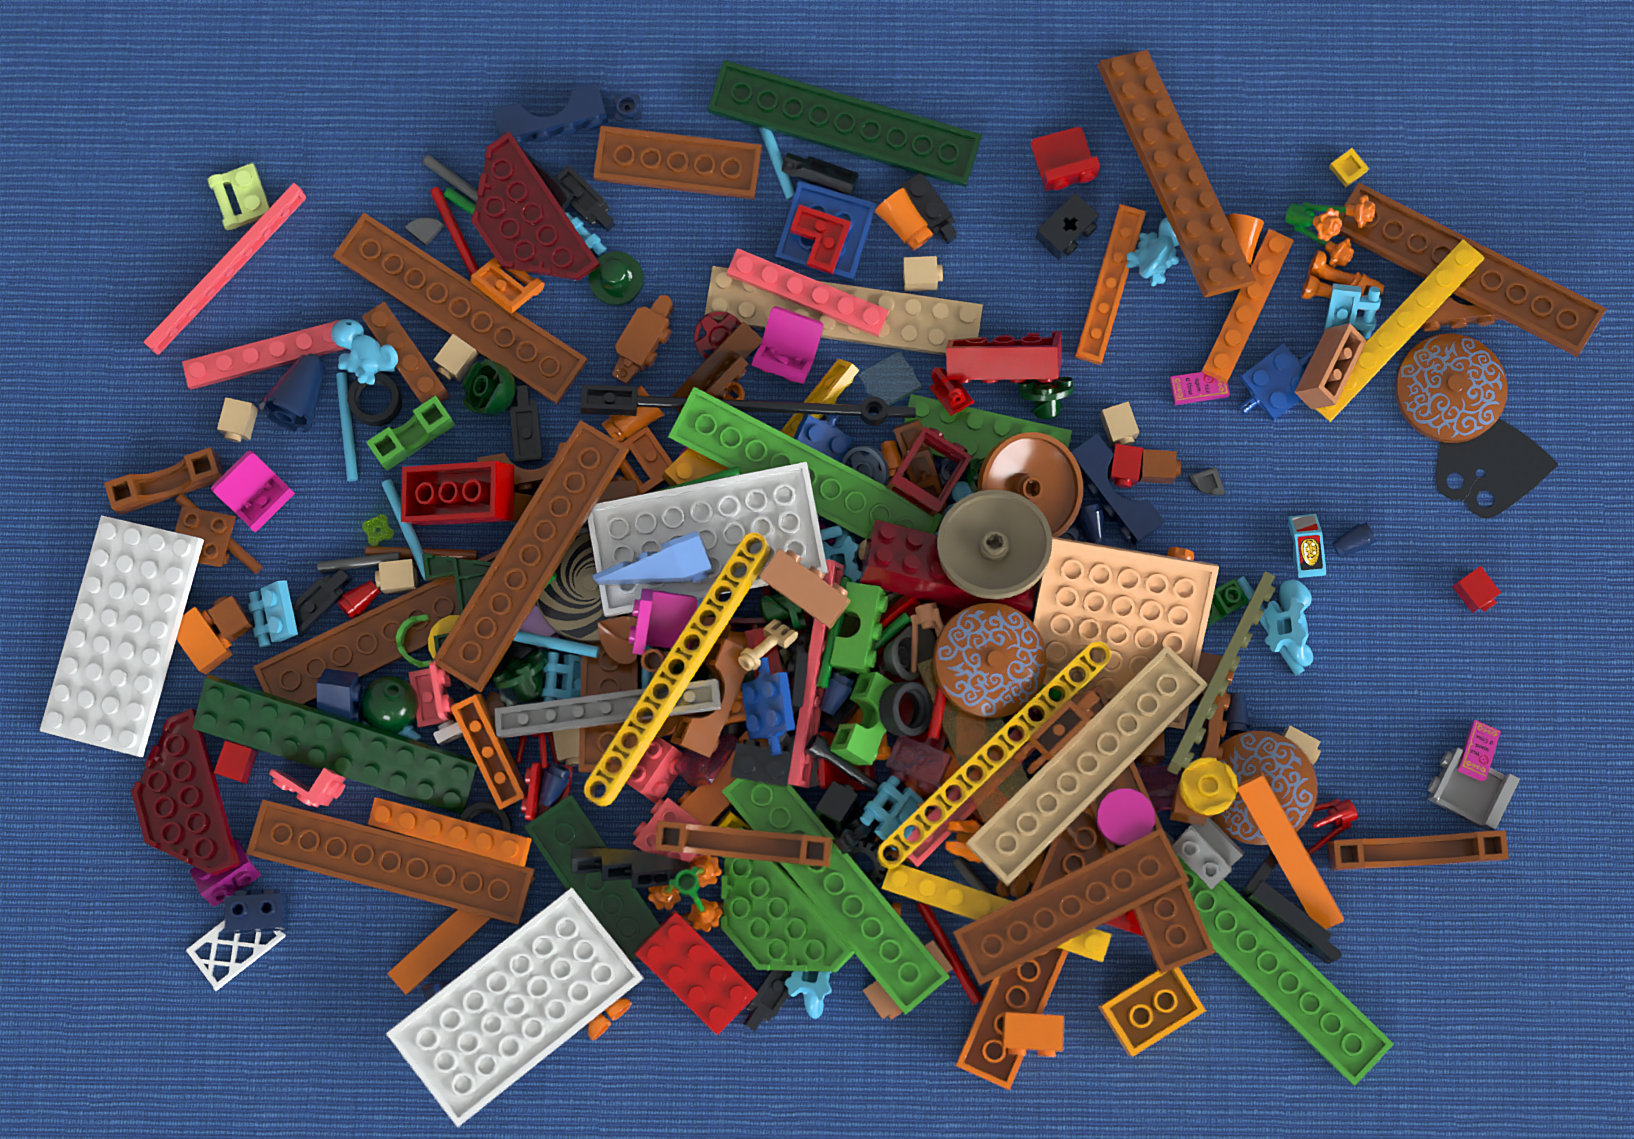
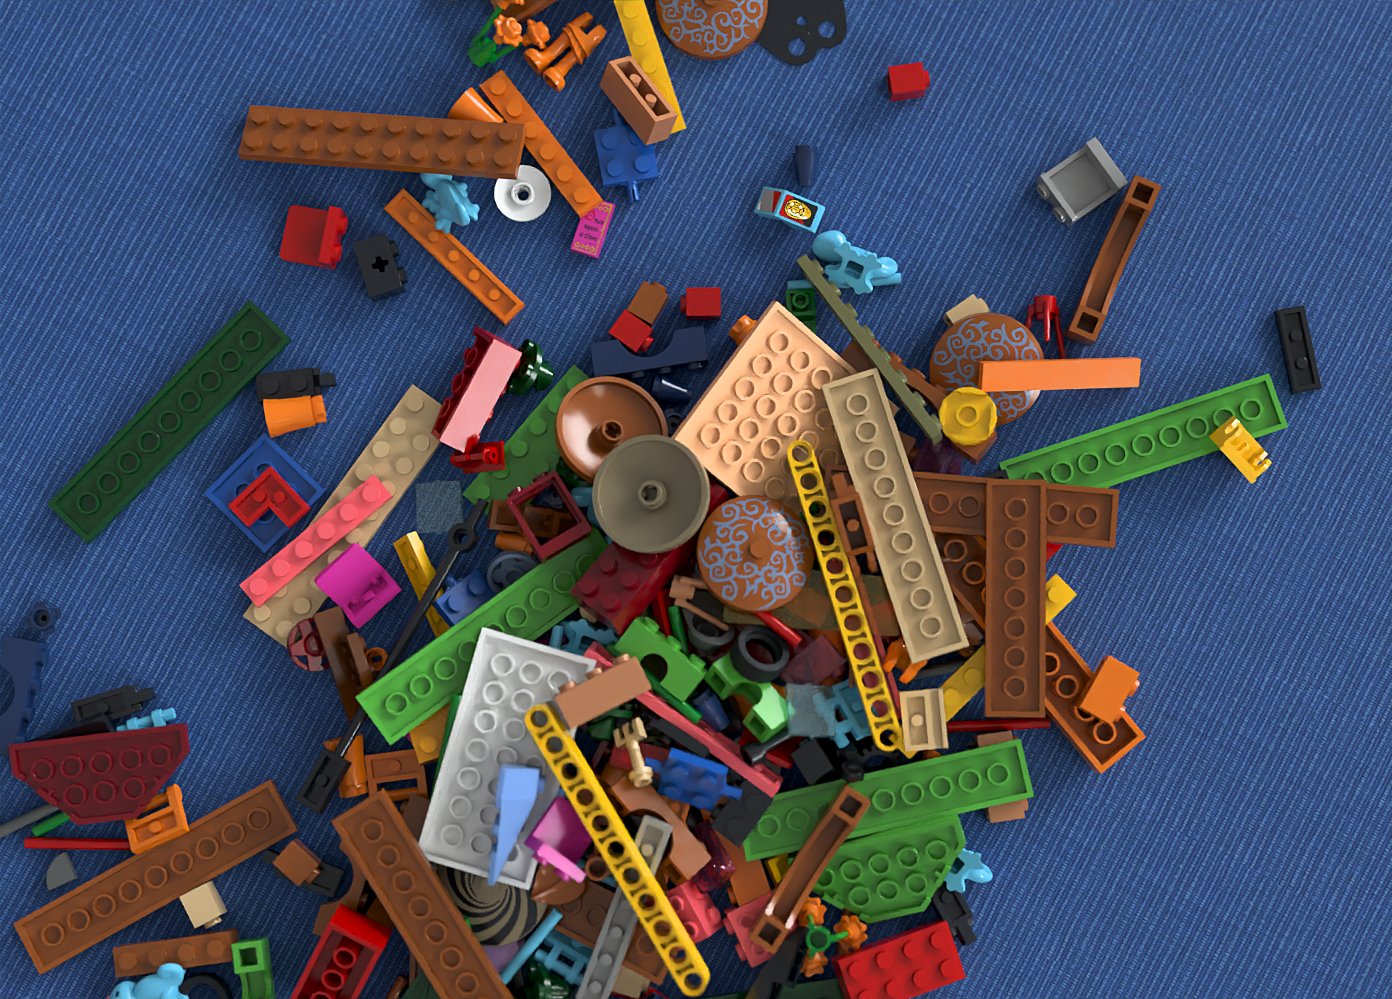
camera: 65 degrees left, 5 degrees up
dark green cylinder [462,359,516,416] -> none
dark green plate [589,251,644,306] -> none
dark orange plate [593,126,762,200] -> none
dark orange hinge [612,295,674,385] -> none
medium azure bar [759,128,795,200] -> none
black hinge [781,153,859,194] -> none
tan brick [903,256,943,292] -> none
dark pink tile [1097,789,1155,847] -> none
light orange brick [1098,967,1206,1057] -> none
tan brick [1100,401,1139,447] -> none
light grey panel [1171,817,1244,889] -> none
dark grey tile [1189,467,1225,496] -> none
dark blue cone [1223,693,1250,736] -> none
black hinge [1240,830,1341,964] -> none
medium azure plate [1324,284,1381,339] -> none
dark pink tile [1457,720,1501,782] -> none
none -> dark orange brick [273,838,323,887]
none -> white dish [494,165,551,222]
none -> red brick [681,287,721,321]
none -> clear light blue piece [785,682,837,739]
none -> tan plate [899,688,948,751]
none -> yellow hinge [1209,416,1271,484]
none -> black tile [1274,305,1322,395]

